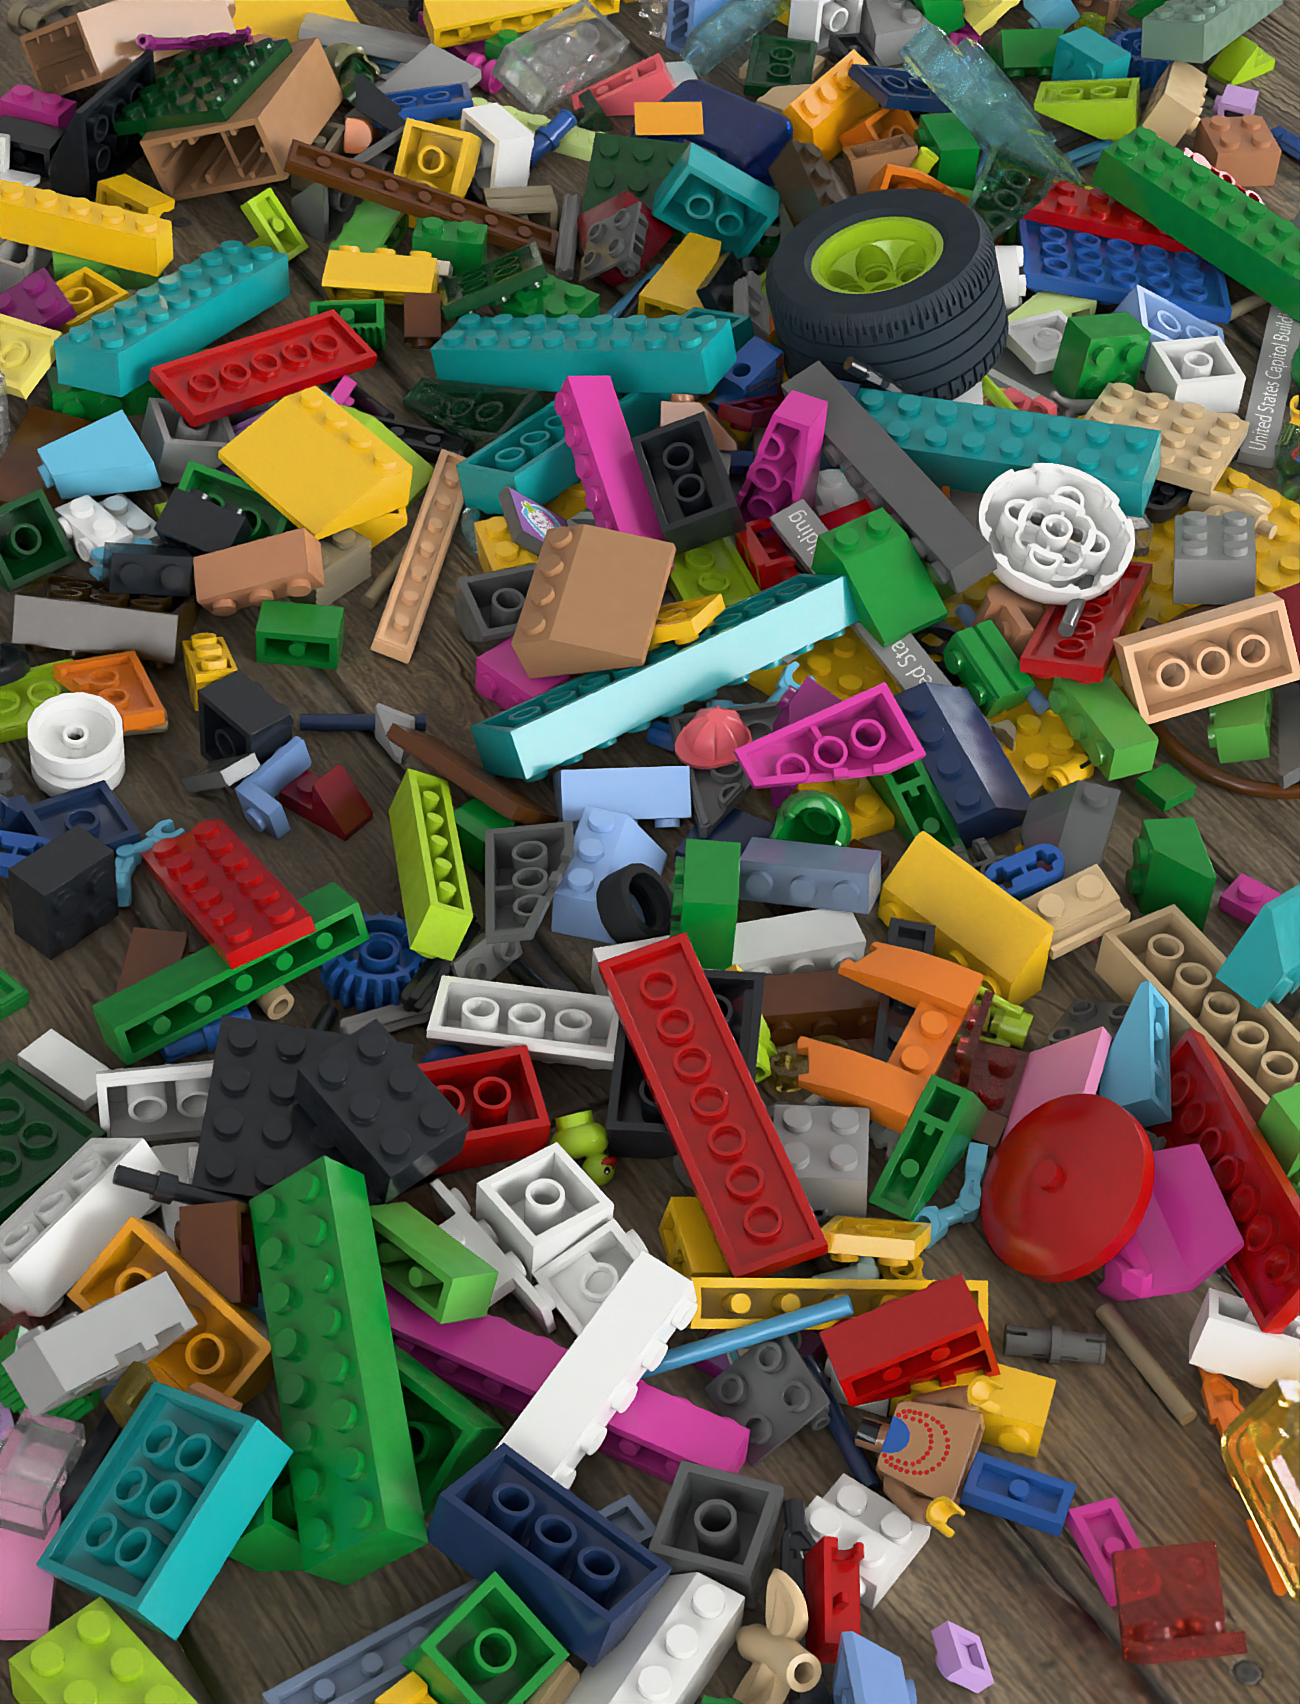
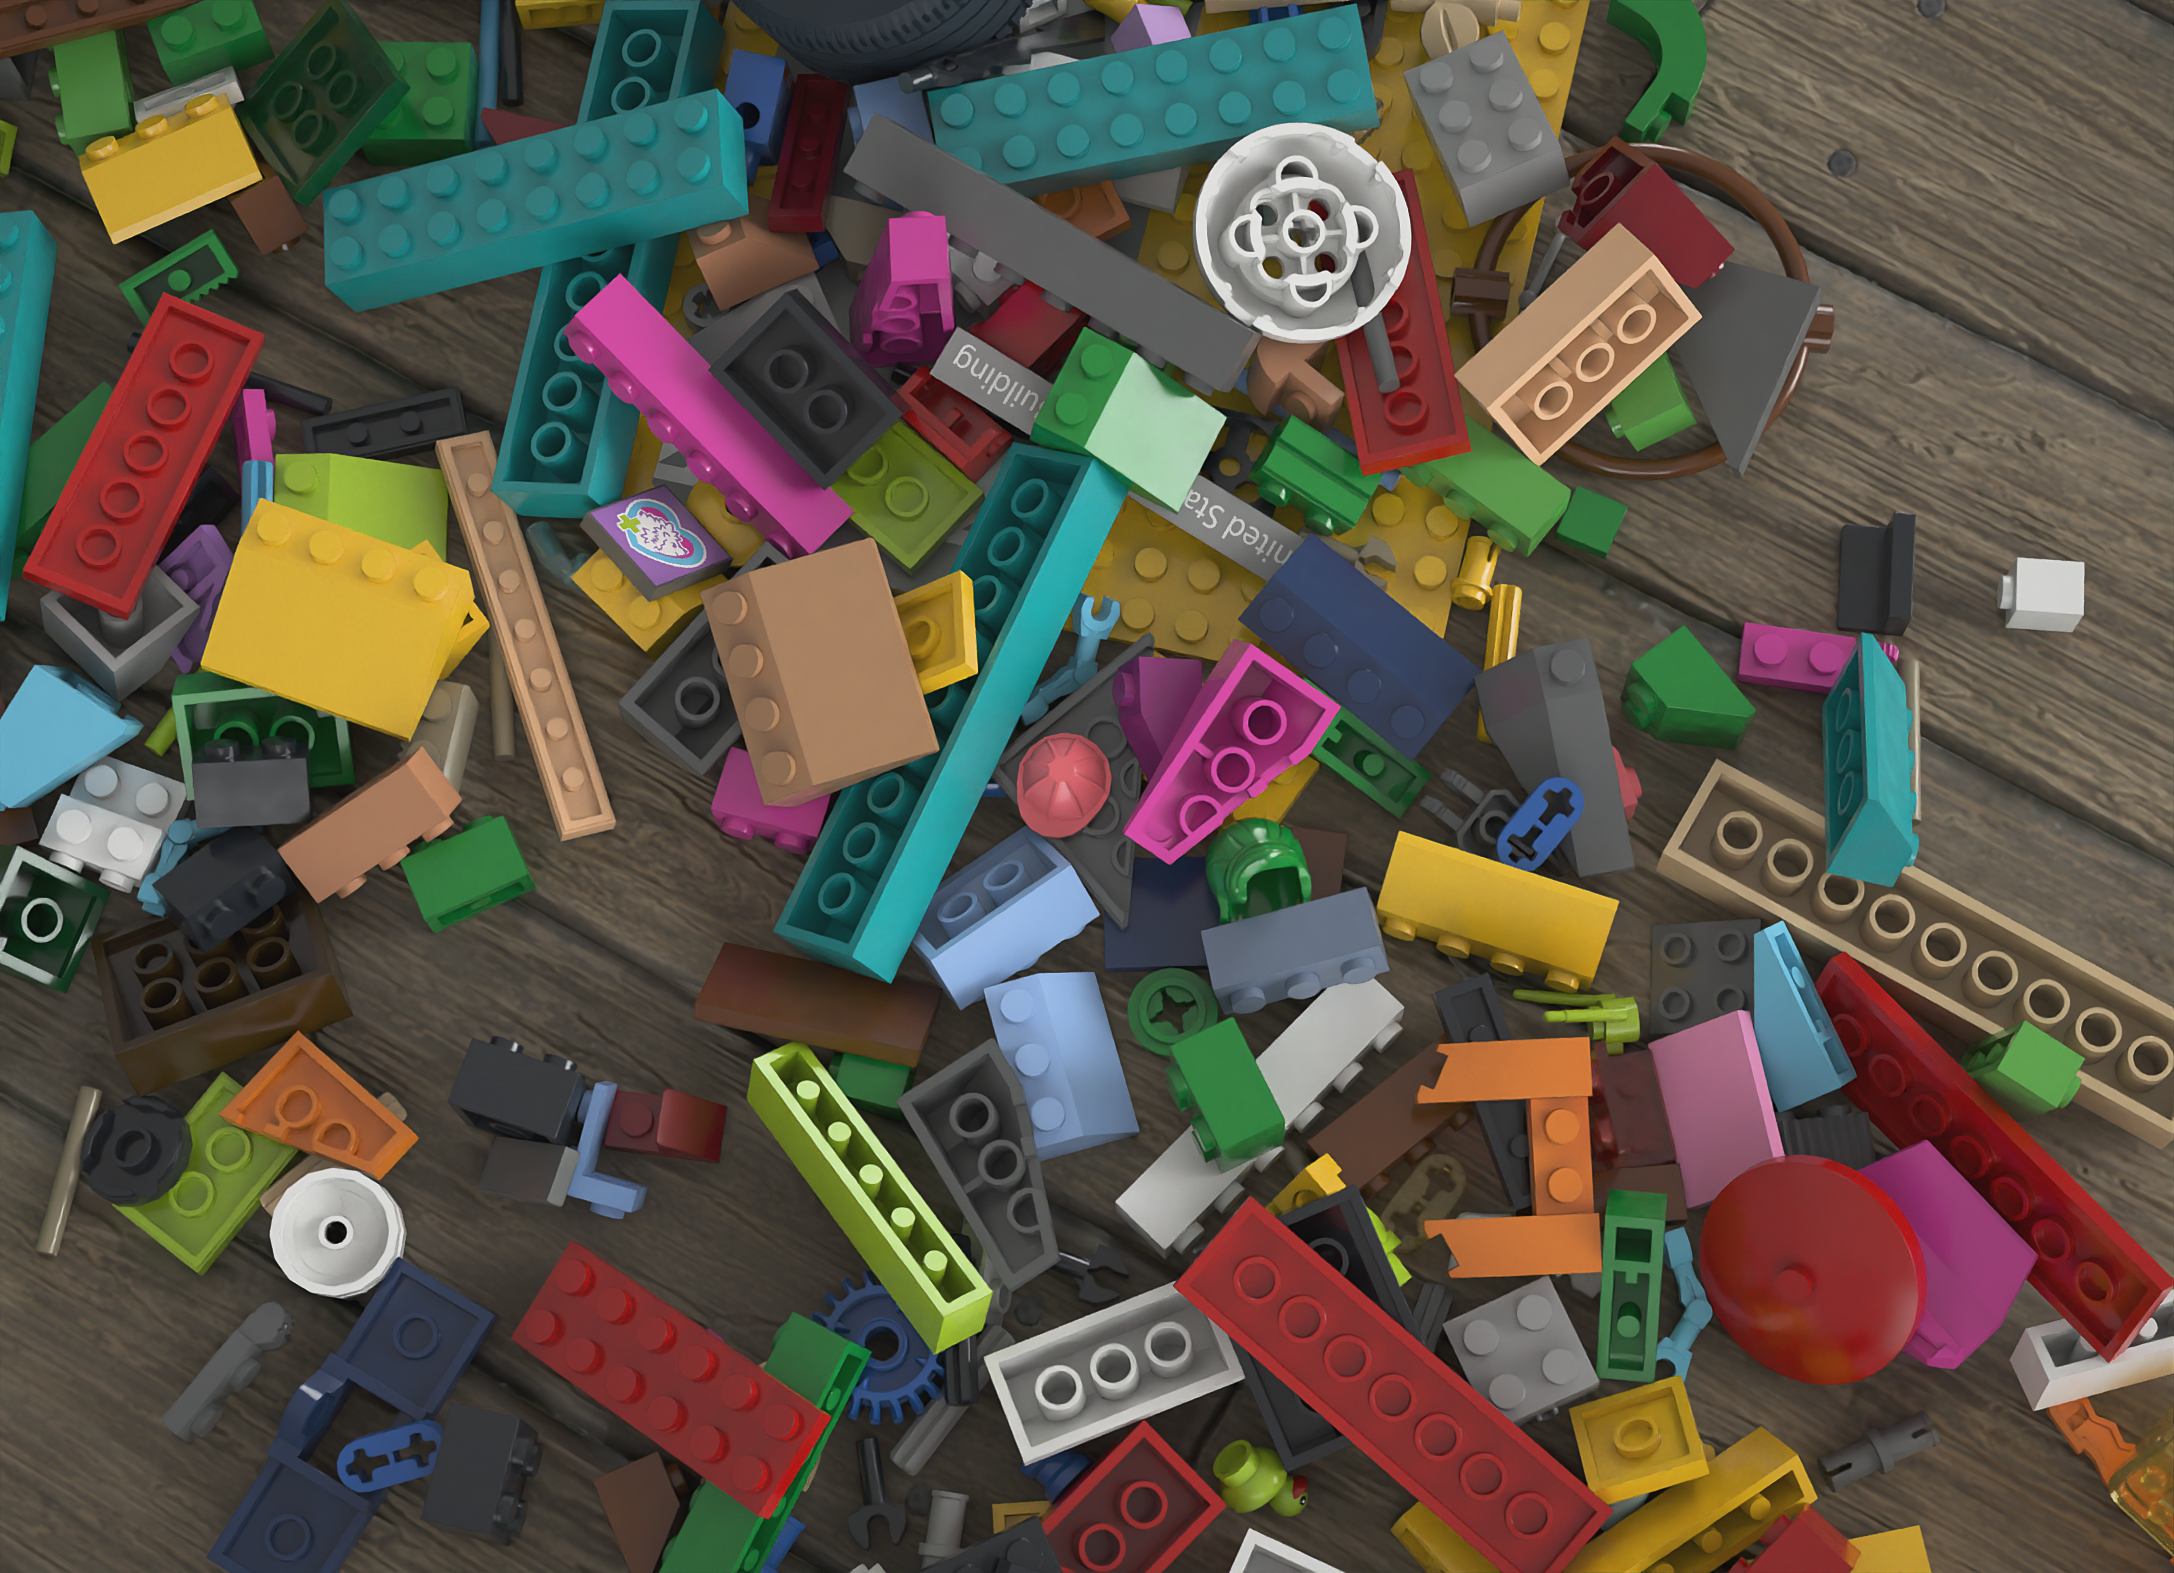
camera: 20 degrees left, 30 degrees up
medium azure piece [115,819,185,907] -> none
yellow slope [182,633,238,711] -> none
dark blue bar [300,714,426,731] -> none
light grey slope [375,703,415,764] -> none
clear green wedge [402,378,545,444] -> none
black tyre [596,863,678,944] -> none
tan plate [1020,864,1131,960] -> none
dark tan bar [1095,1303,1197,1425] -> none

